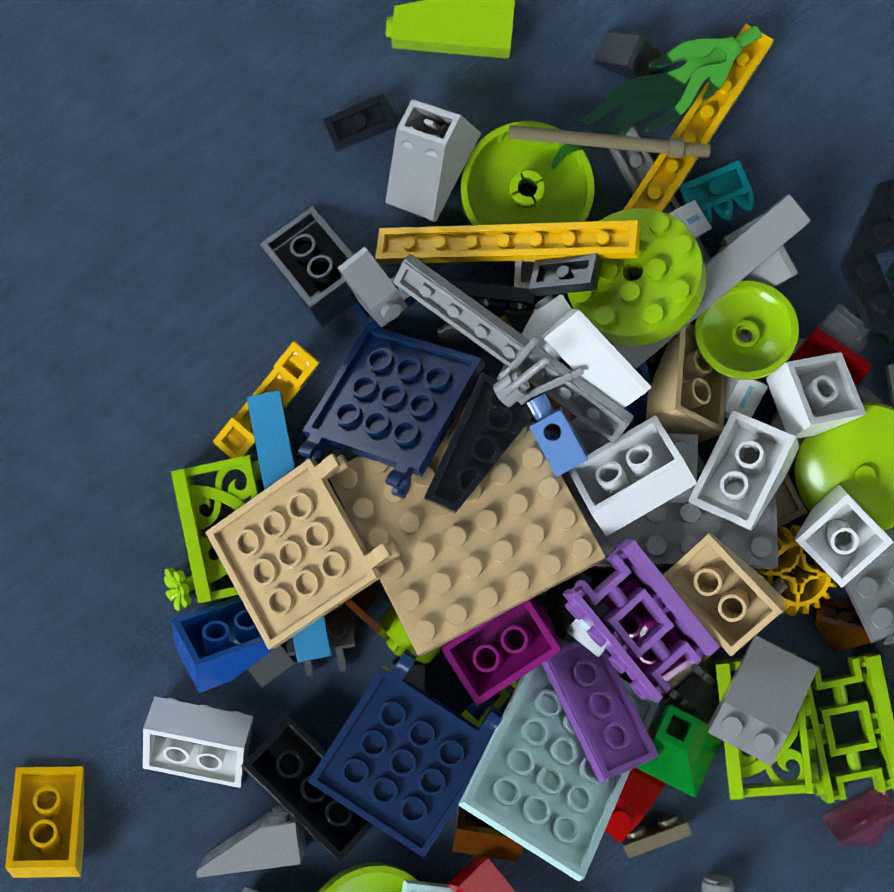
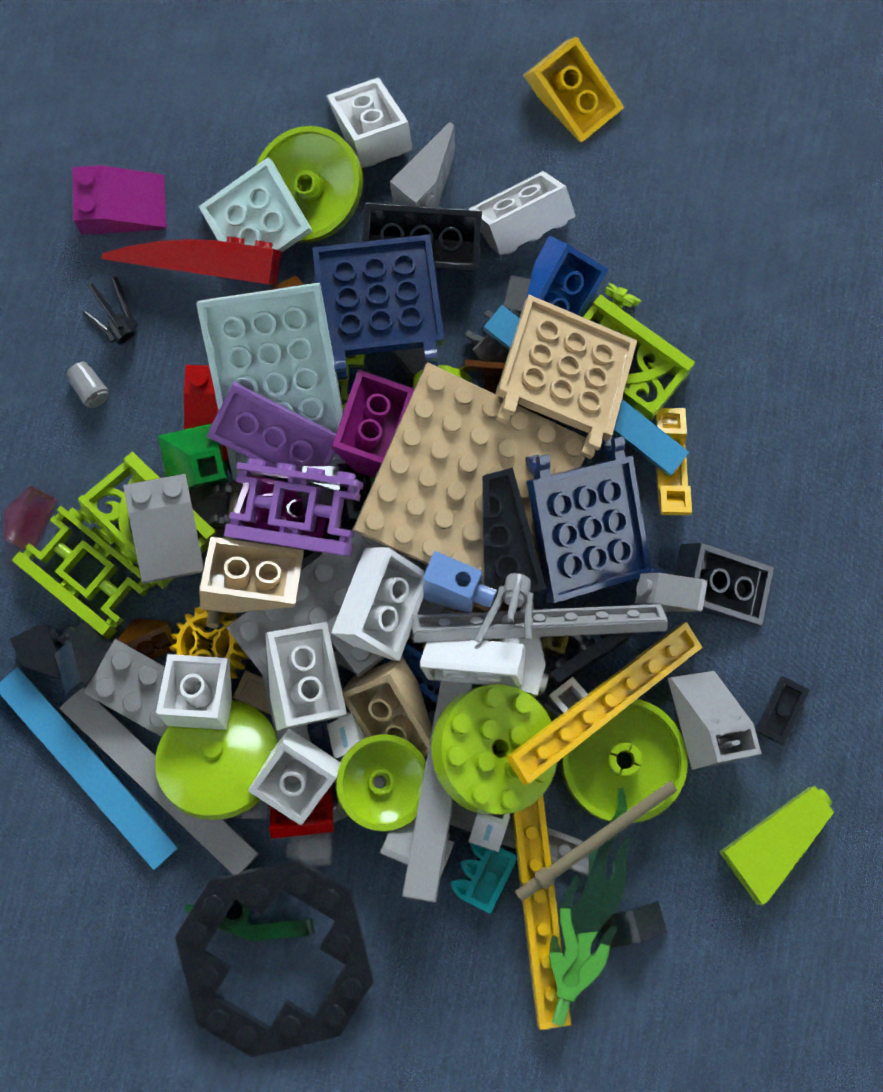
camera: 140 degrees right, 10 degrees down
black plate [528,253,602,296] -> none
dark tan plate [622,814,692,858] -> none

